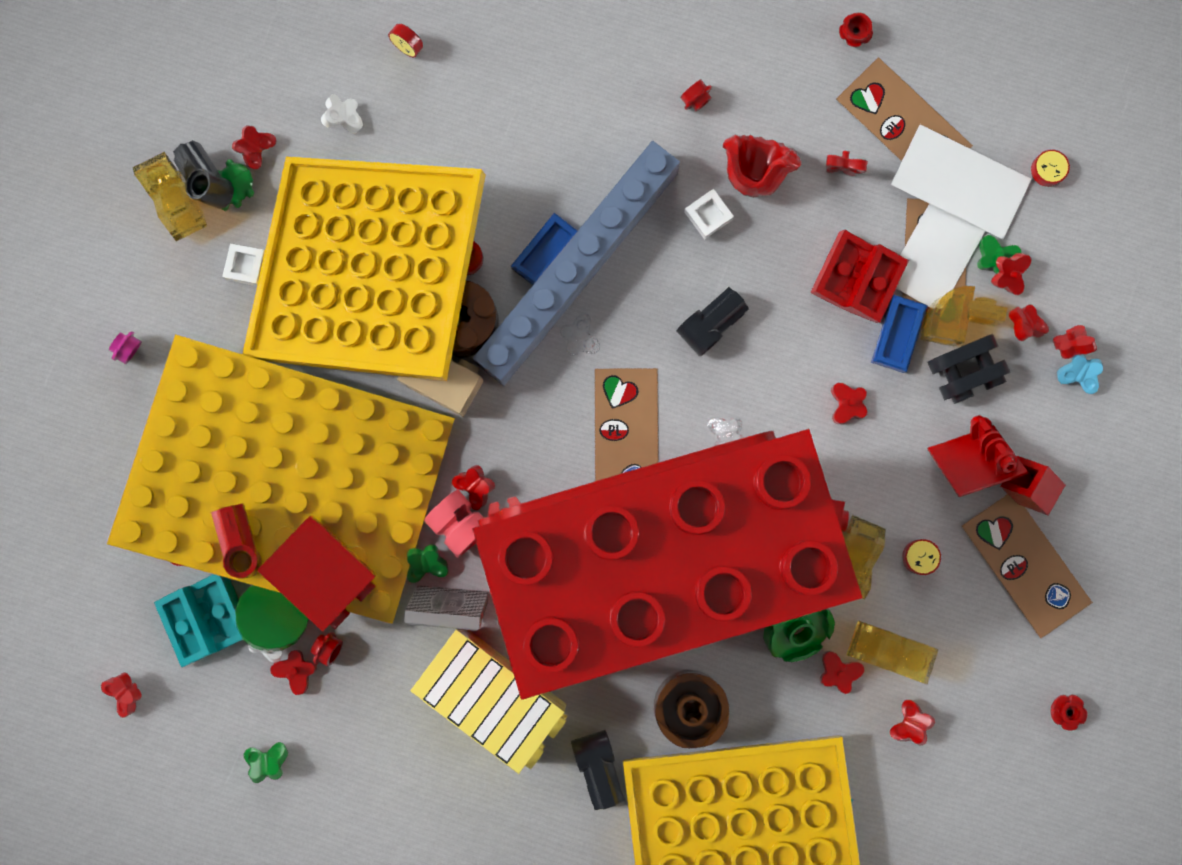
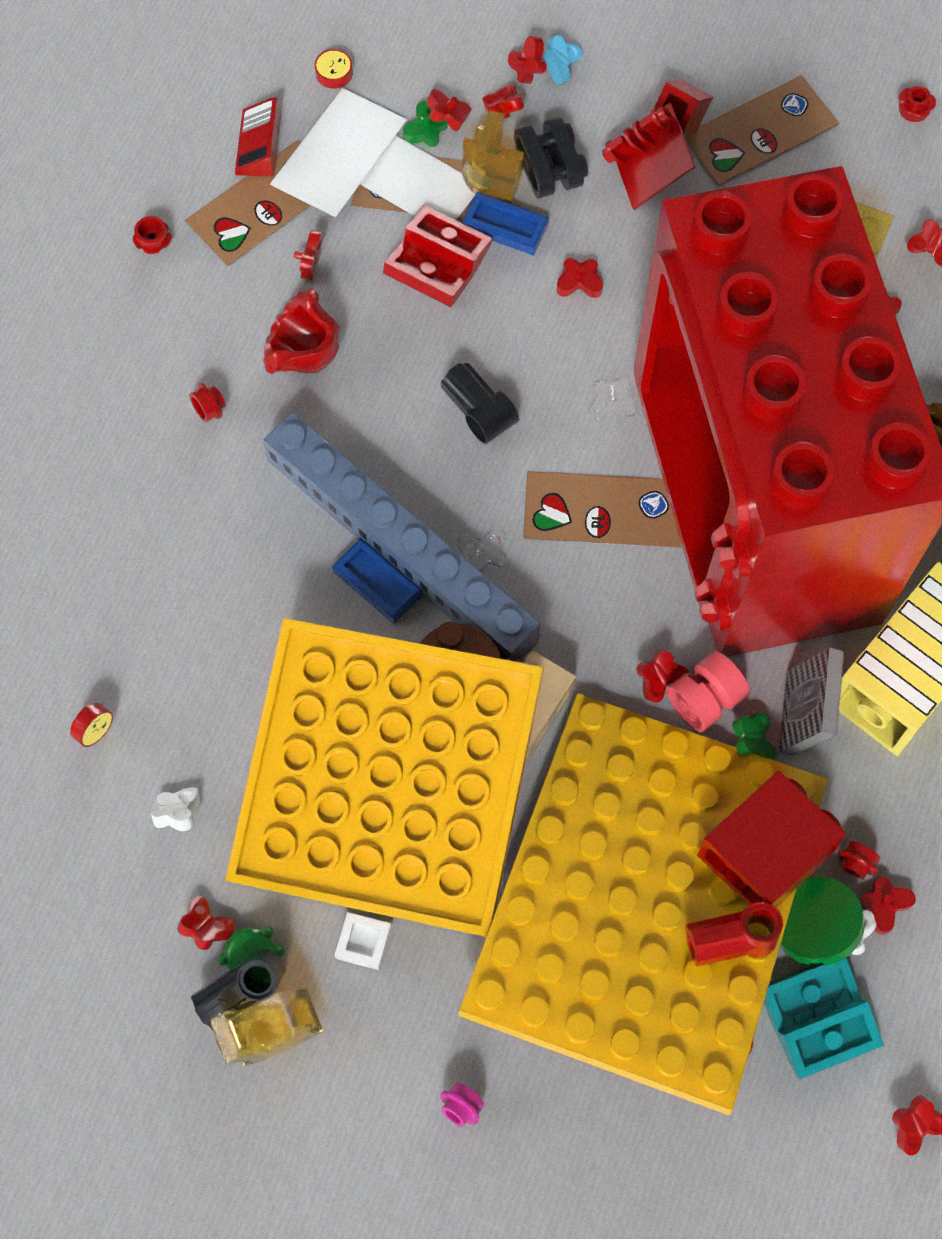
camera: 90 degrees left, 15 degrees down
white plate [684,189,734,240] -> none
none -> slope [235,97,281,176]

